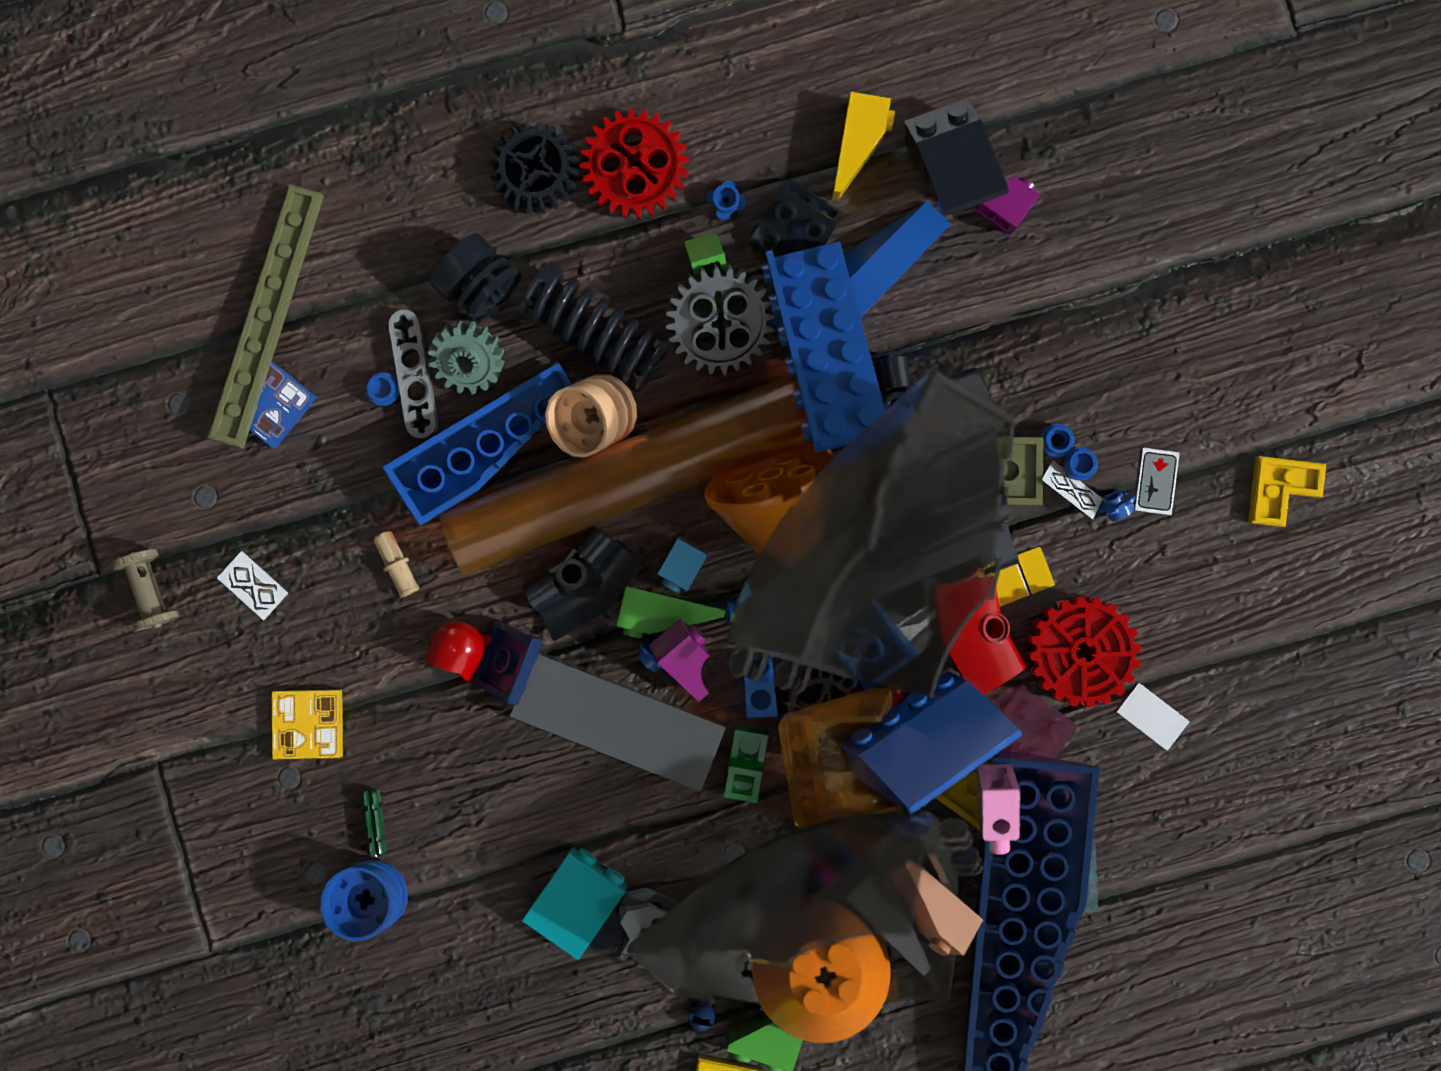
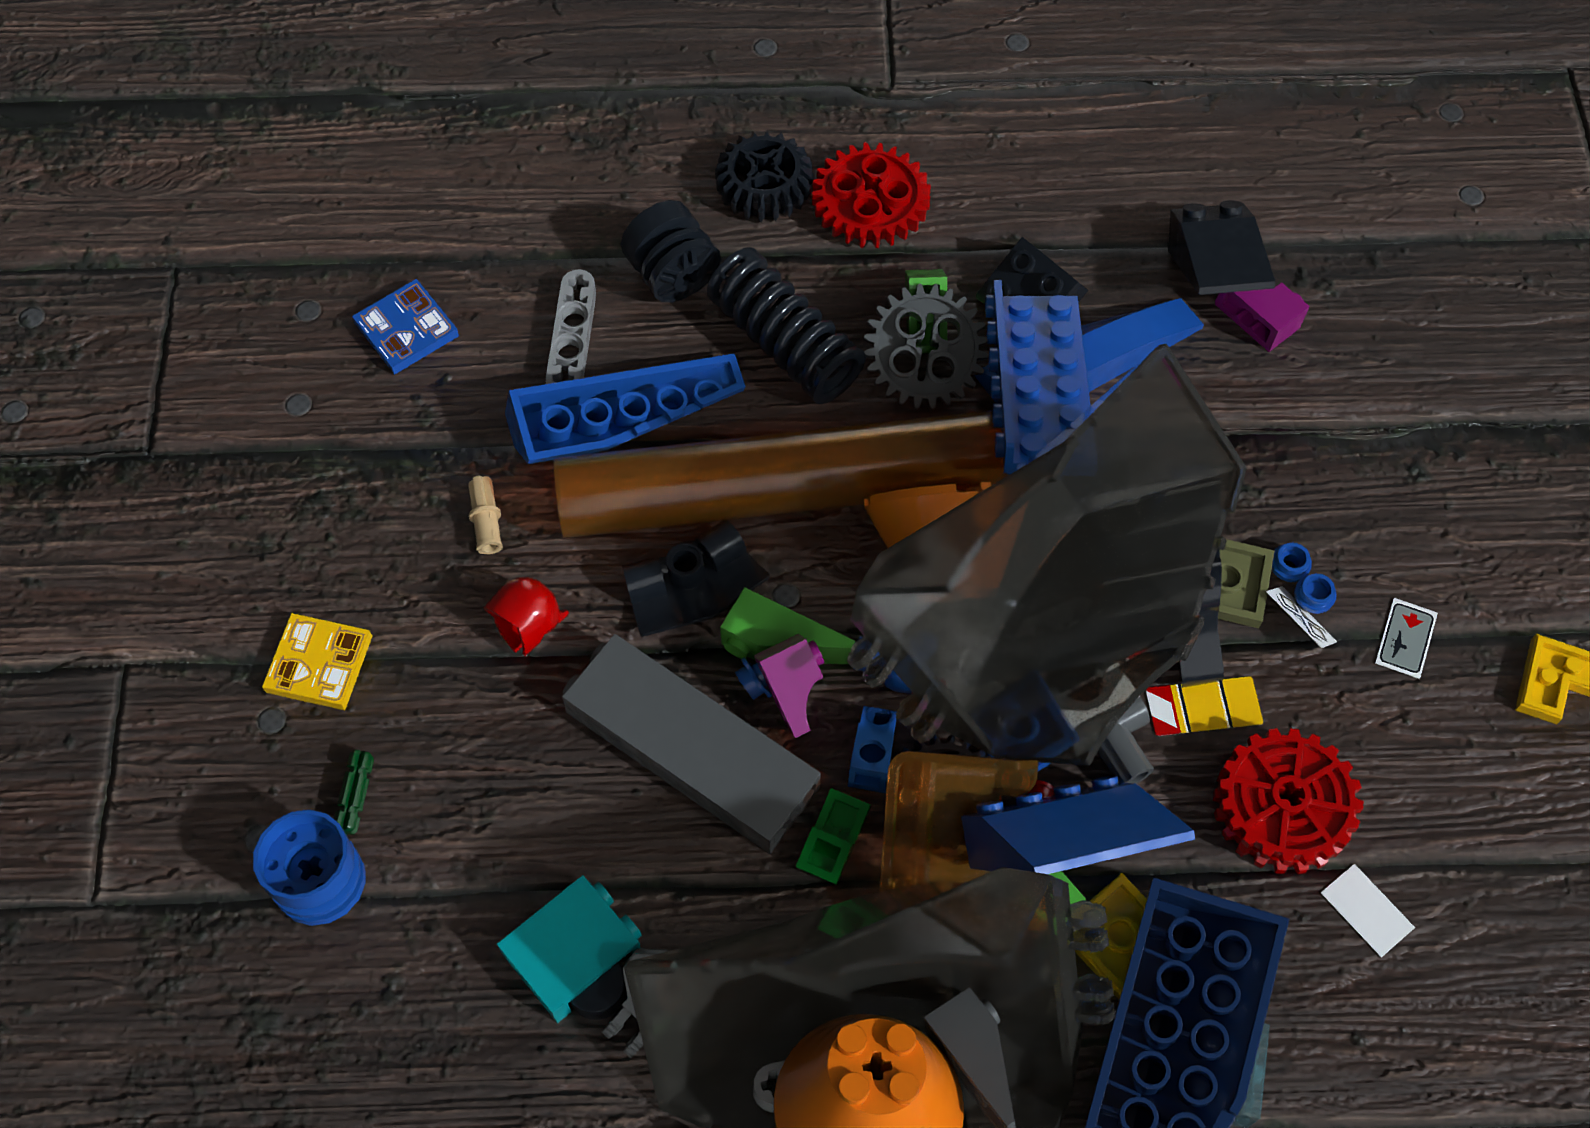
camera: 10 degrees right, 25 degrees down
dark tan hose [111,549,179,632] -> none
olive tile [208,184,324,449] -> none
white sticker [217,551,288,620] -> none
blue plate [366,372,400,406] -> none
sand green gear [428,320,505,394] -> none
dark blue plate [471,619,543,705] -> none
light nougat wheel [545,373,637,457] -> none
dark azure brick [658,539,708,593] -> none
blue plate [706,180,746,220] -> none
yellow slope [832,92,895,201] -> none
nougat slope [888,857,983,956] -> none
red panel [934,577,1027,695] -> none
bright pink torso [977,764,1020,854] -> none
clear pink piece [1001,684,1078,758] -> none
blue plate [1098,491,1136,521] -> none

